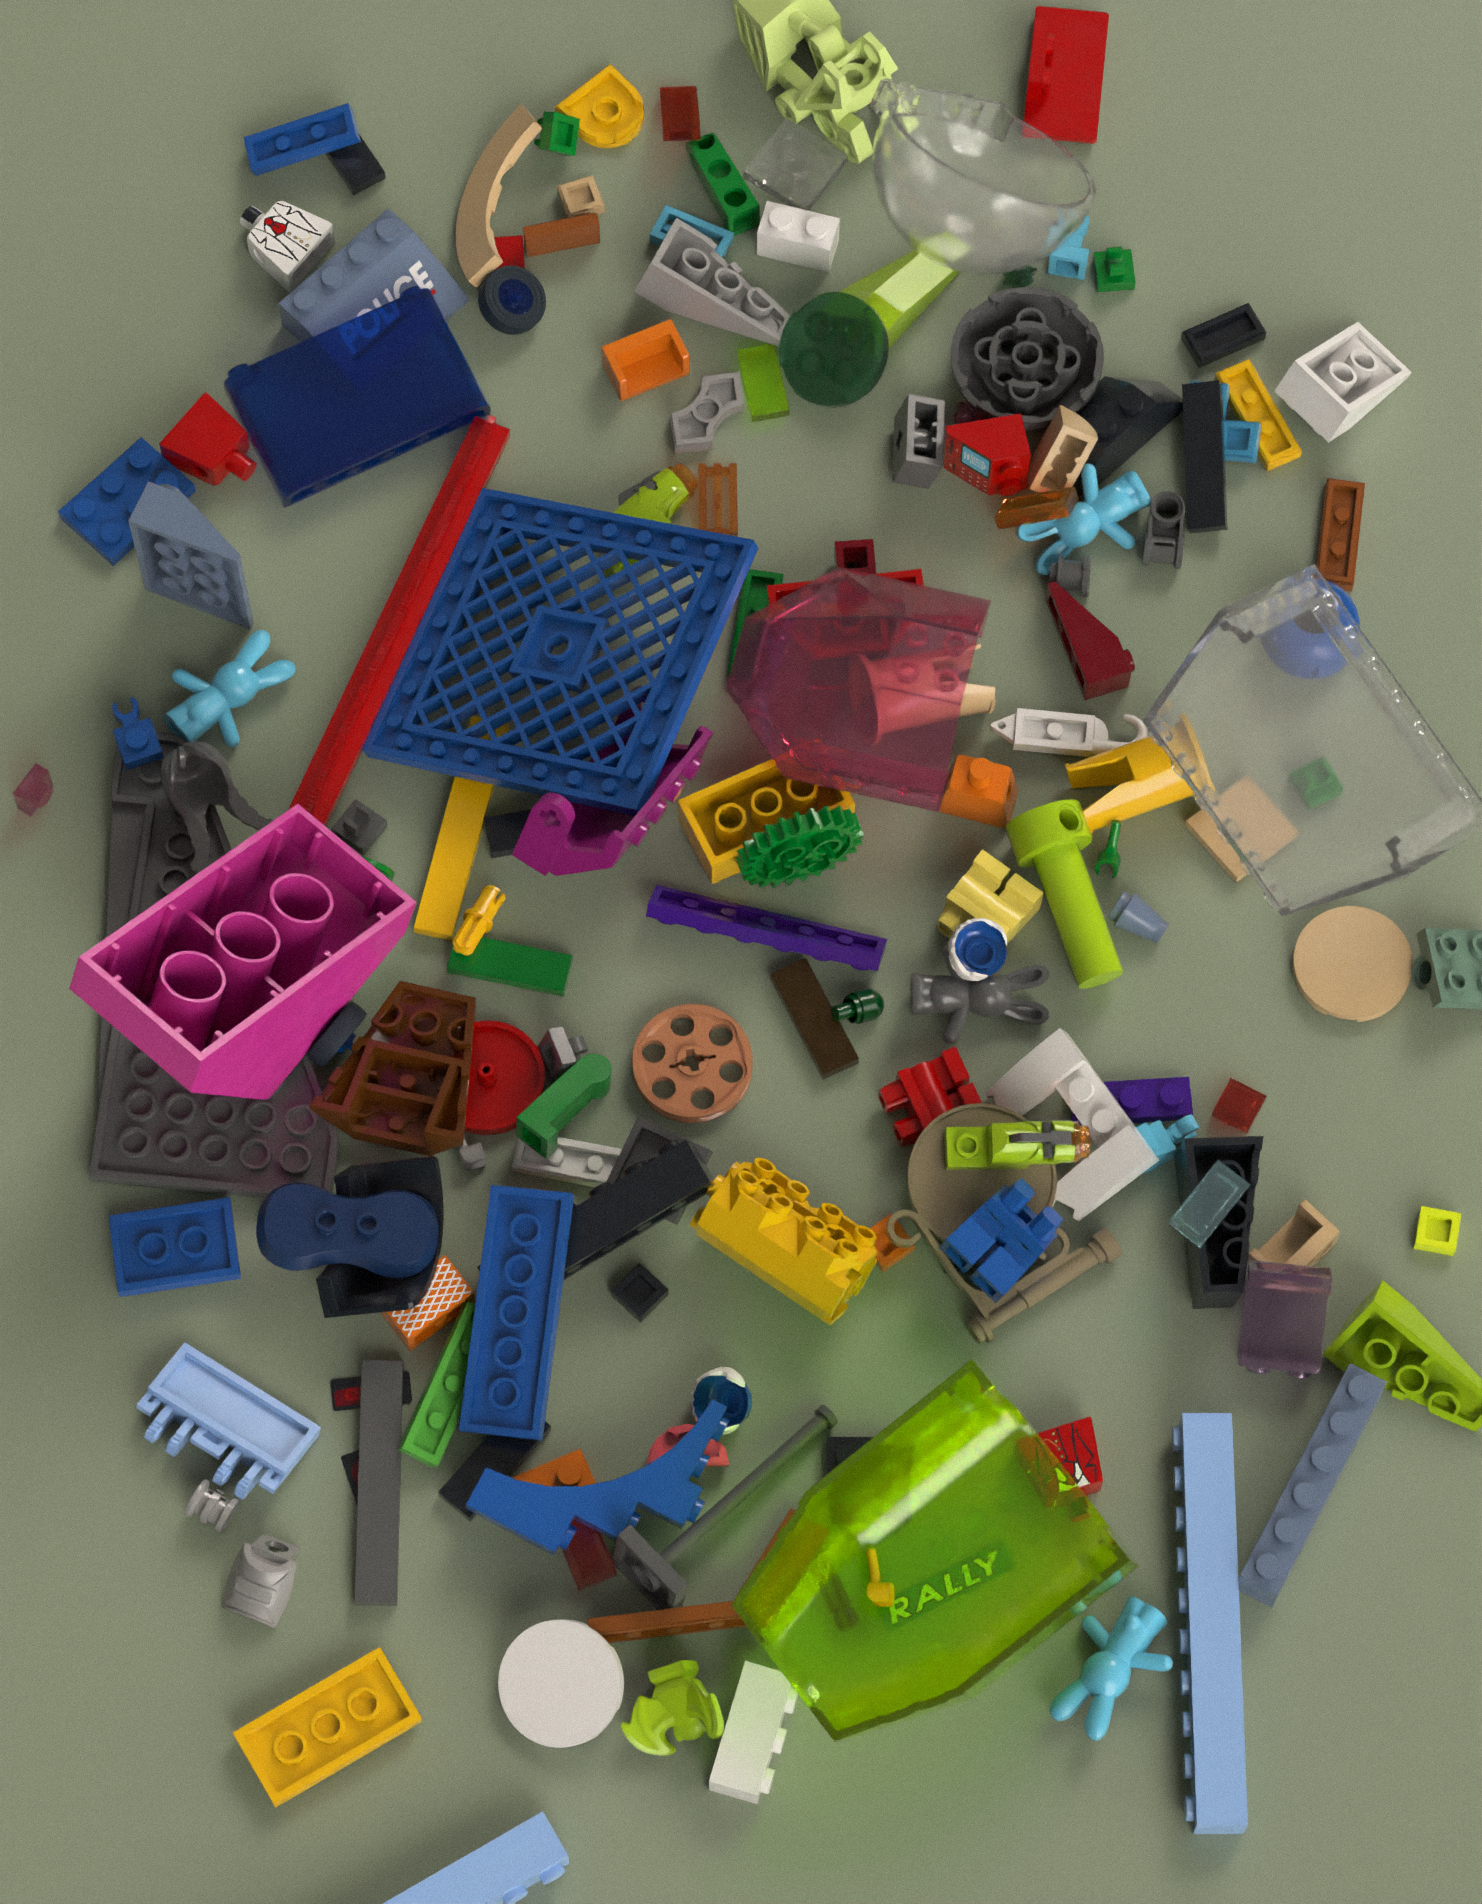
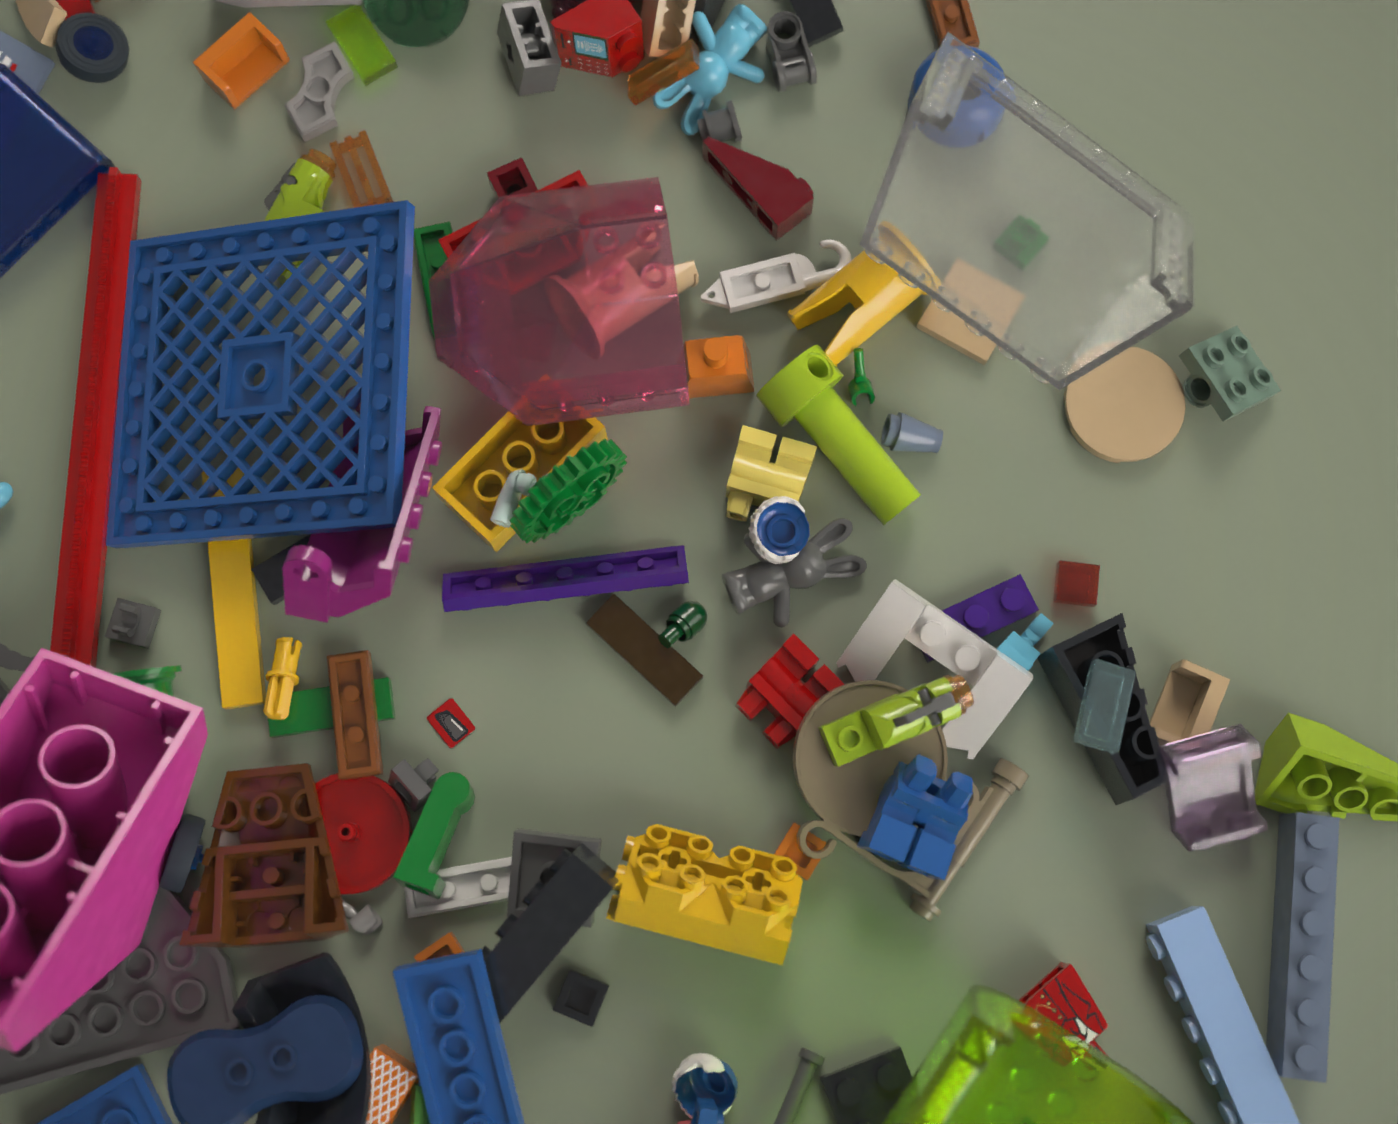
camera: 20 degrees left, 10 degrees up
nougat wedge [632,1004,753,1123] -> none
neon yellow tile [1413,1206,1461,1256] -> none
none -> dark orange tile [327,650,383,780]
none -> sticker [427,698,475,748]
none -> light aqua arm [490,469,537,527]

